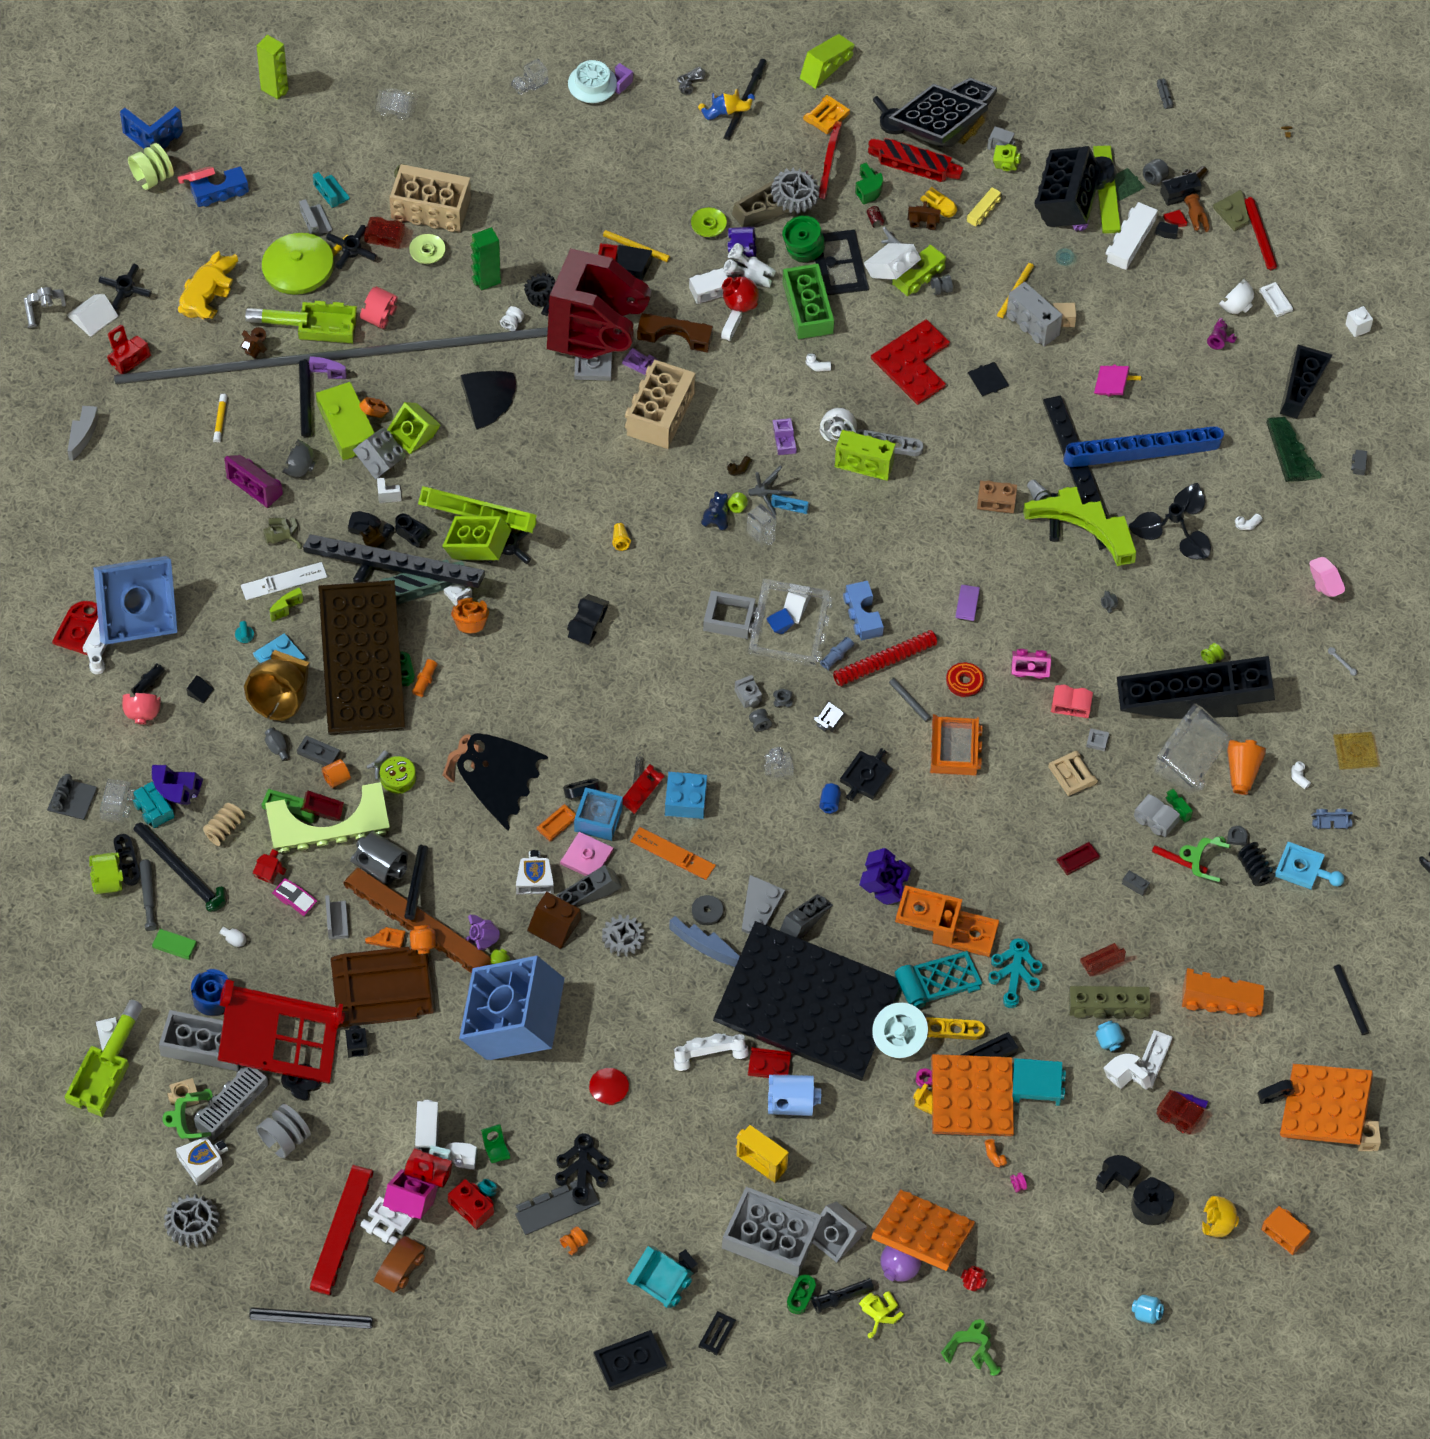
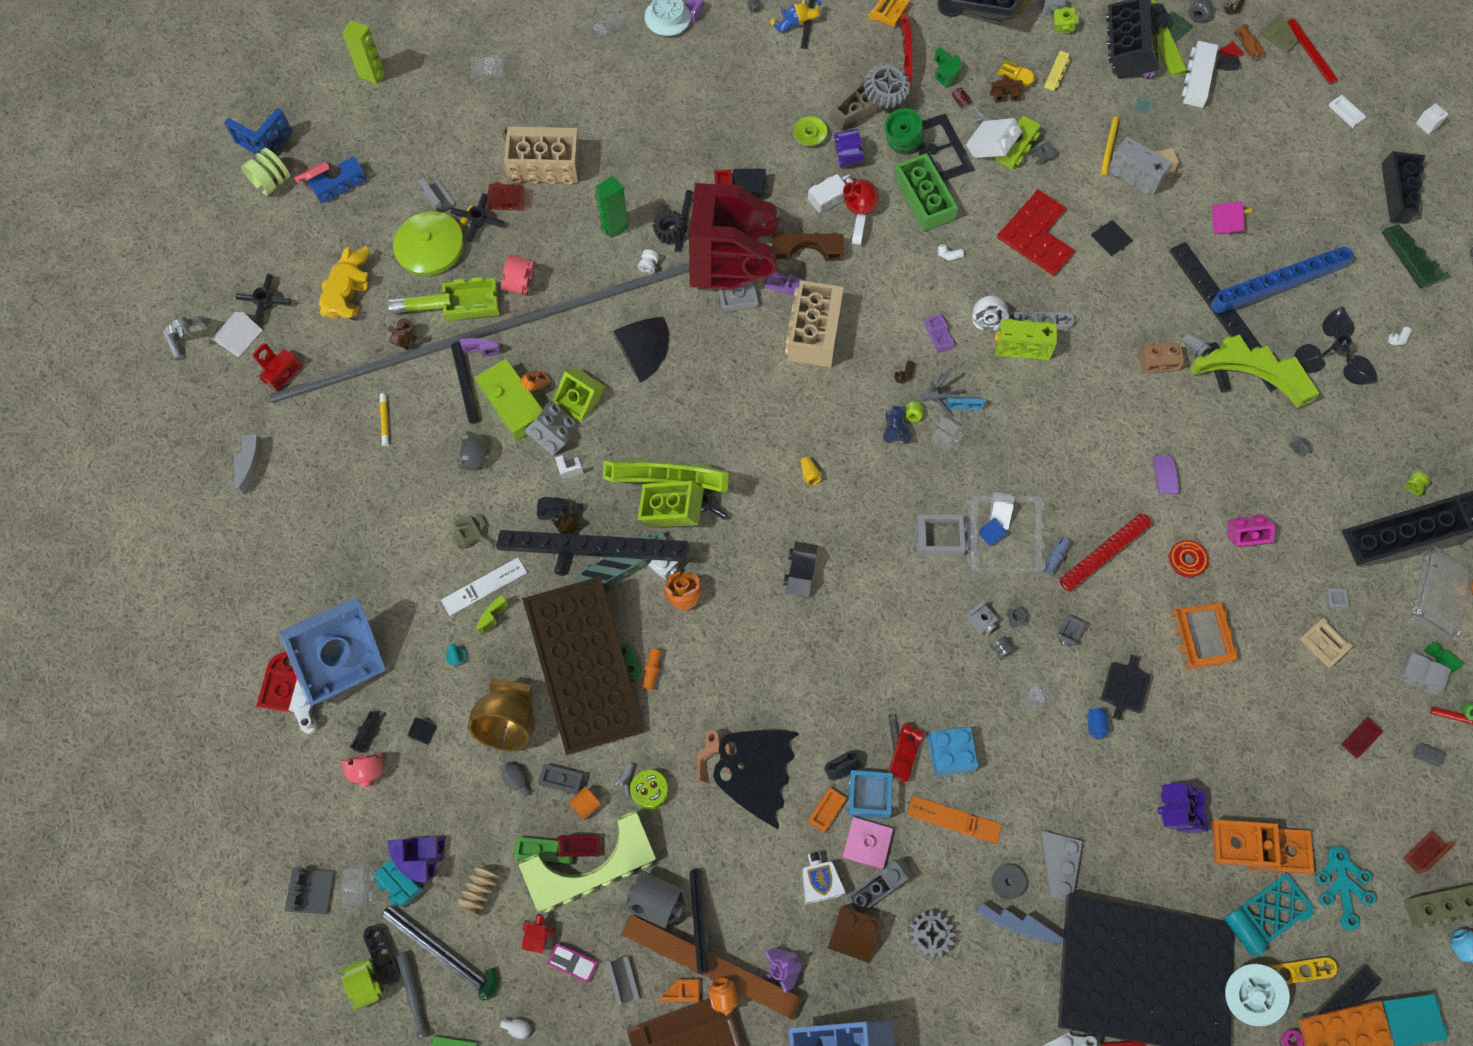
camera: 10 degrees left, 10 degrees up
magenta slope [224,455,283,508] -> none
medium azure wing [253,633,306,663] -> none
teal panel [313,172,350,208] -> none
black piece [395,513,431,548] -> none
yellowish green dish [409,234,445,264] -> none
lime piece [490,949,510,964] -> none
yellow bar [603,230,670,262] -> none
white piece [723,243,776,288] -> none
dark grey slope [780,894,833,939] -> none
medium blue arch [843,581,884,641] -> none
red hinge [868,138,963,182] -> none
dark grey bar [889,678,931,722] -> none
coral brick [1051,684,1093,718] -> none
black brick [1160,172,1202,206] -> none
magenta piece [1207,318,1237,350] -> none
white cylinder [1219,279,1254,314] -> none

